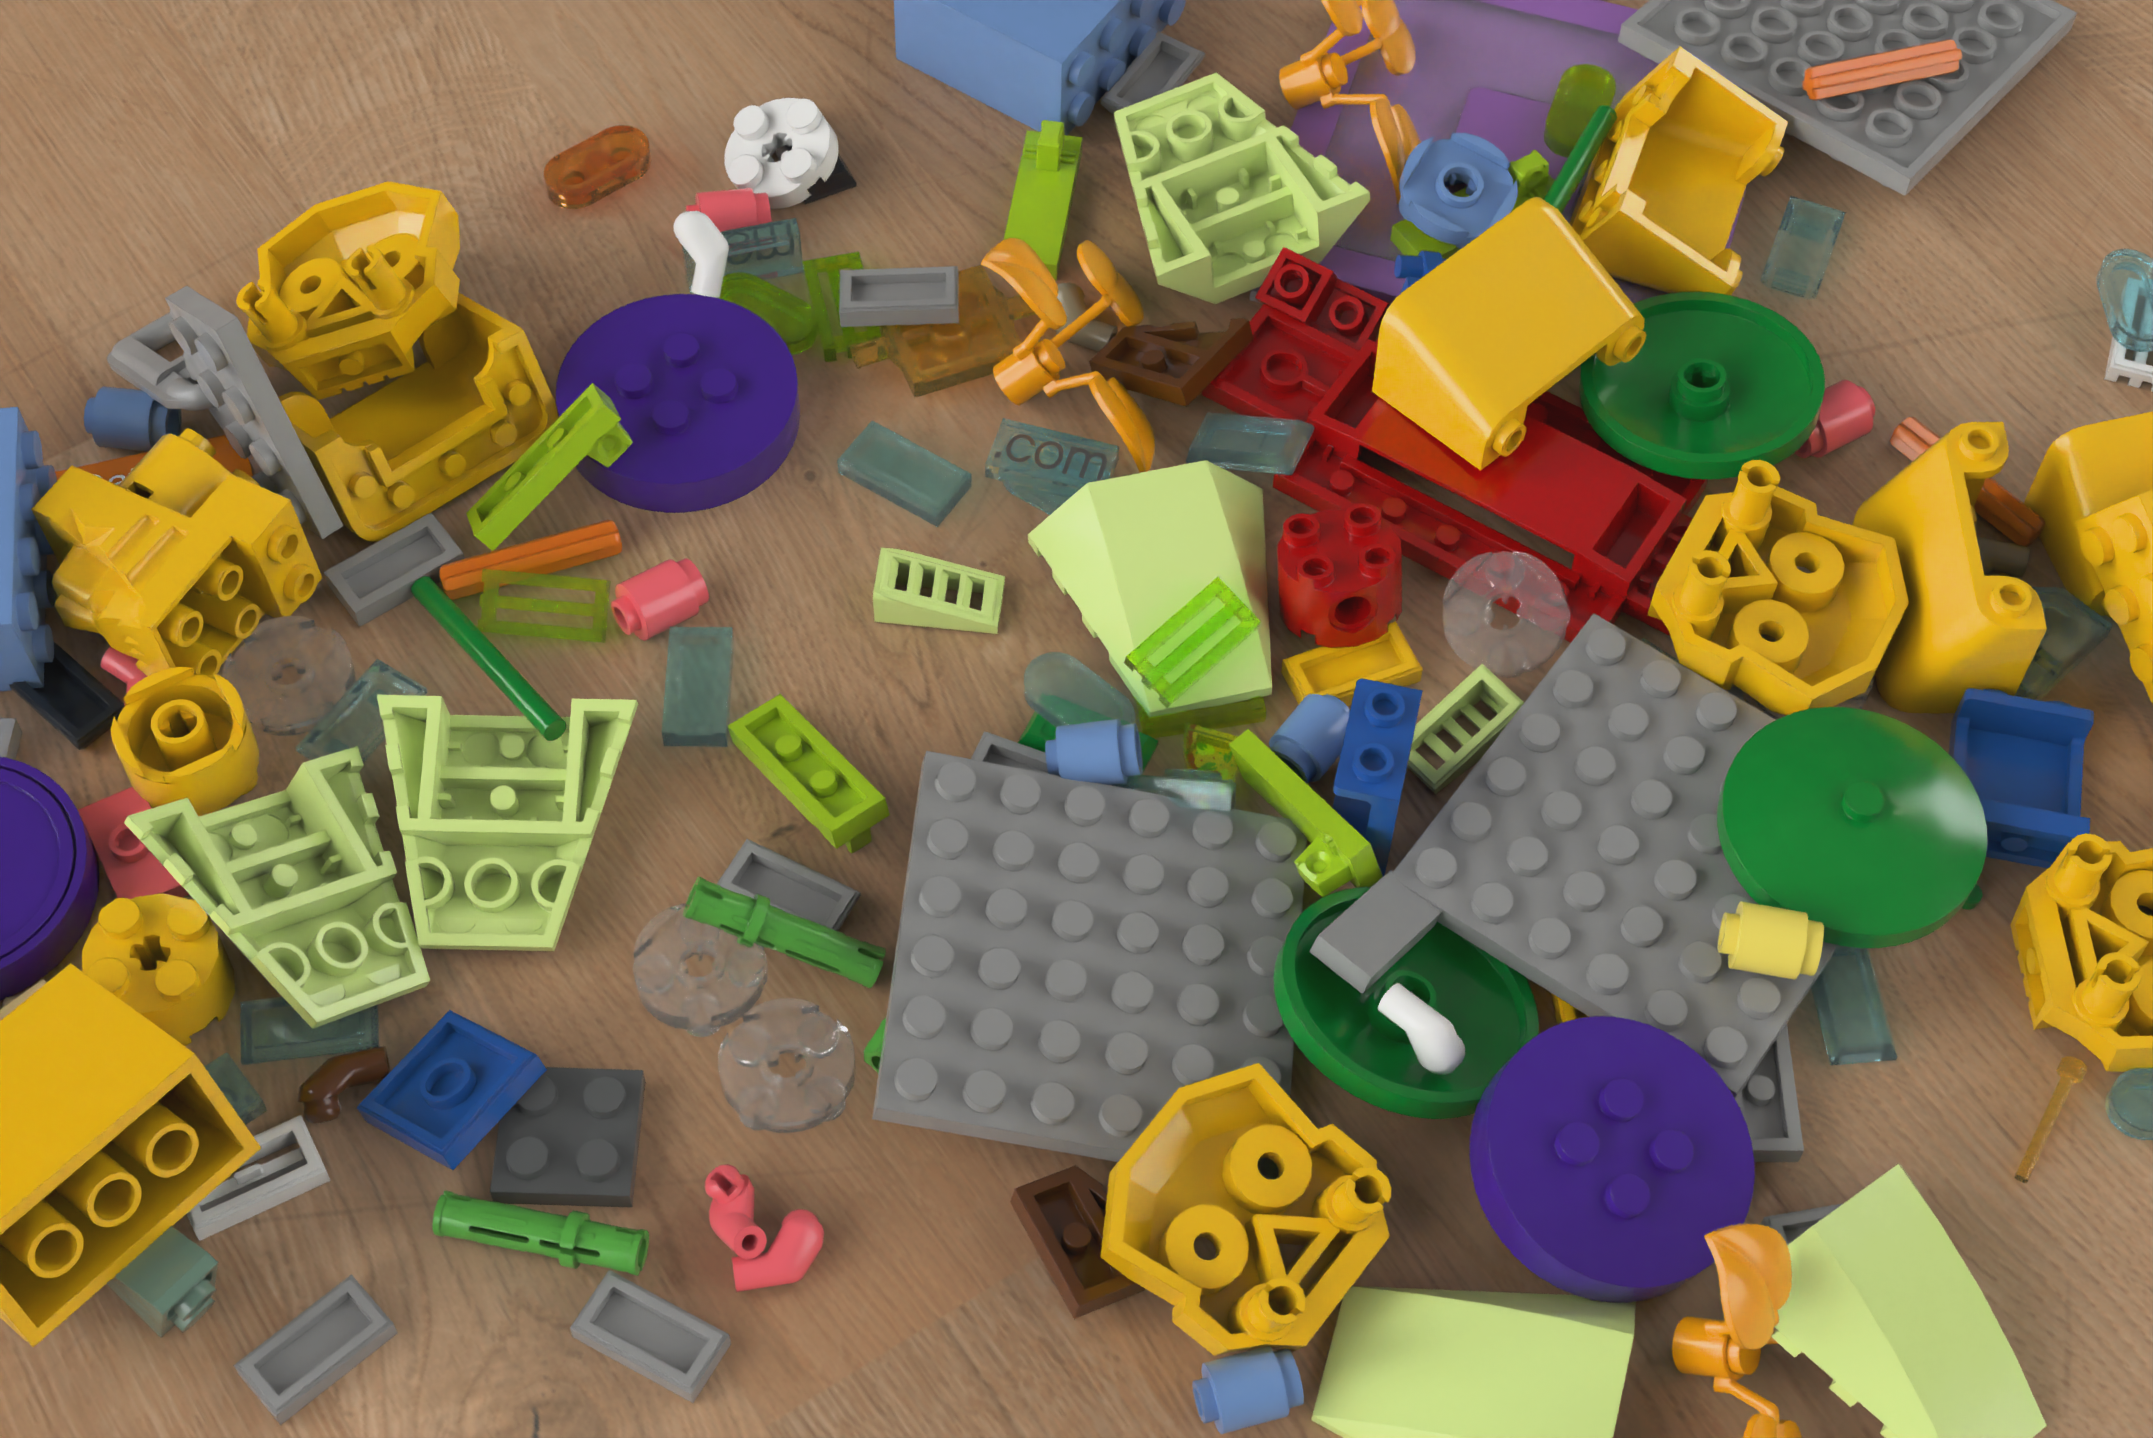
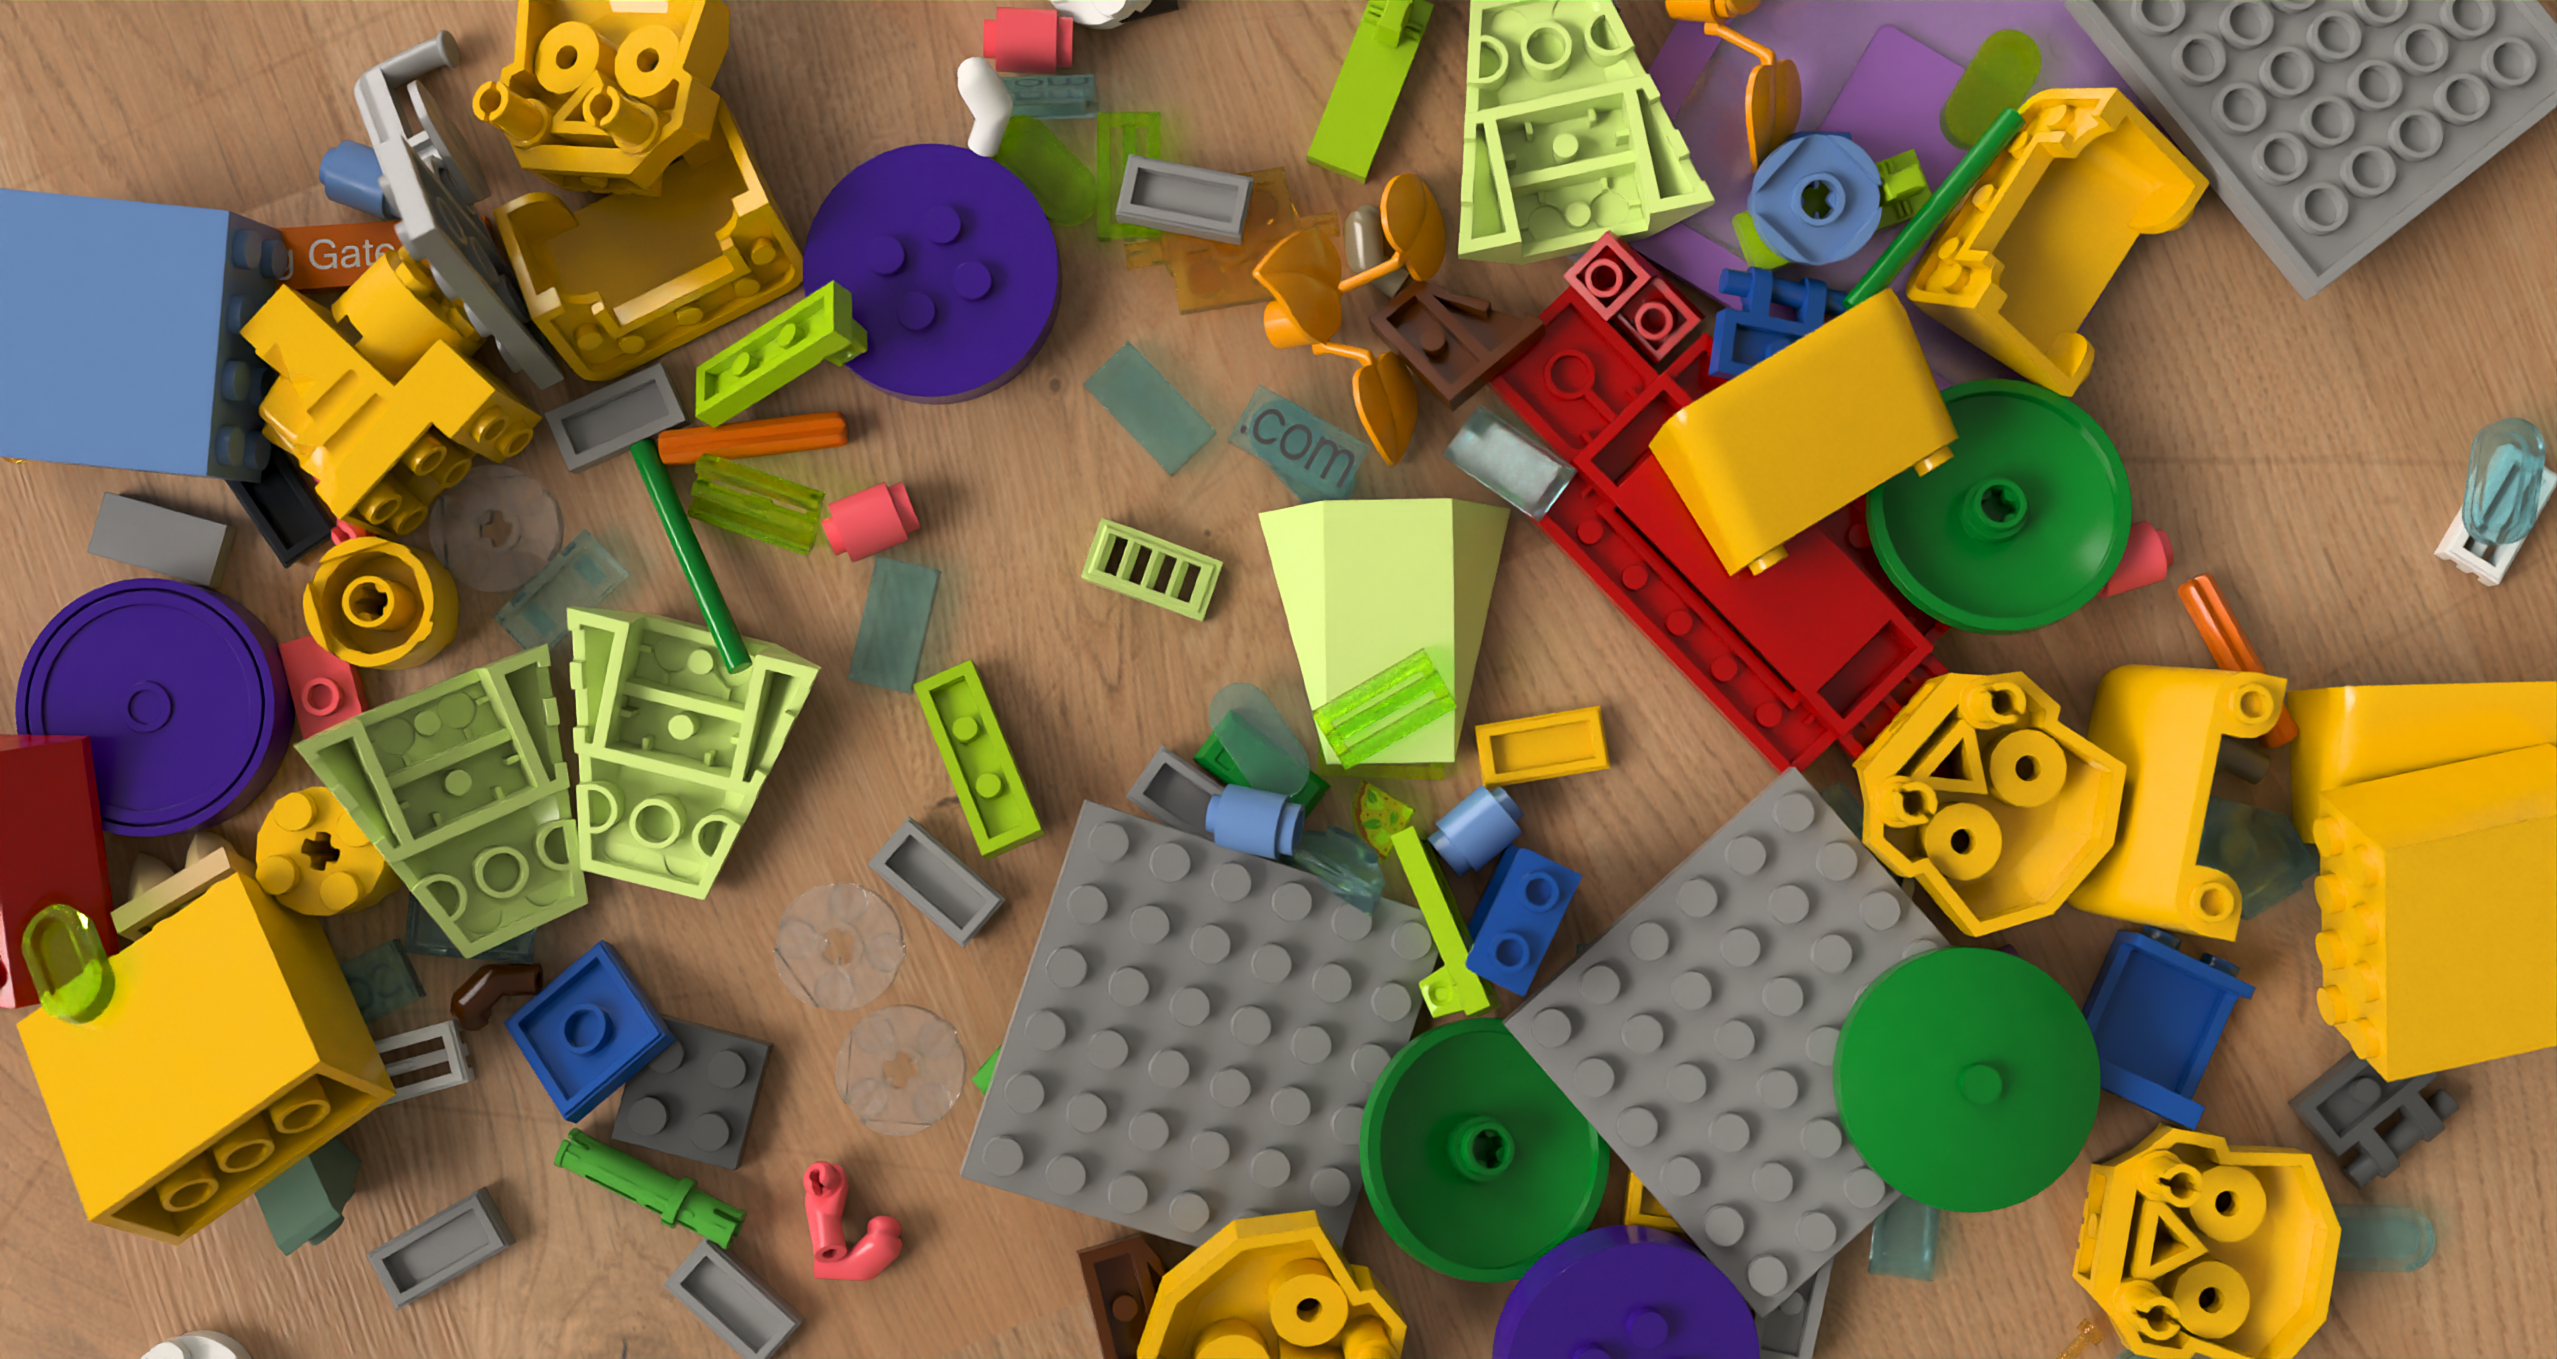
camera: 10 degrees right, 30 degrees up
bright green pin [683,876,886,988] -> none
red brick [1277,503,1402,648] -> none
light grey tile [1310,870,1442,994] -> none
white arm [1378,983,1465,1075] -> none
yellowish green slope [1407,664,1524,794] -> none
clear plate [1442,551,1571,678] -> none
light yellow brick [1718,901,1824,980] -> none
clear light blue tile [1760,196,1846,300] -> none
orange axle [1802,39,1962,101] -> none

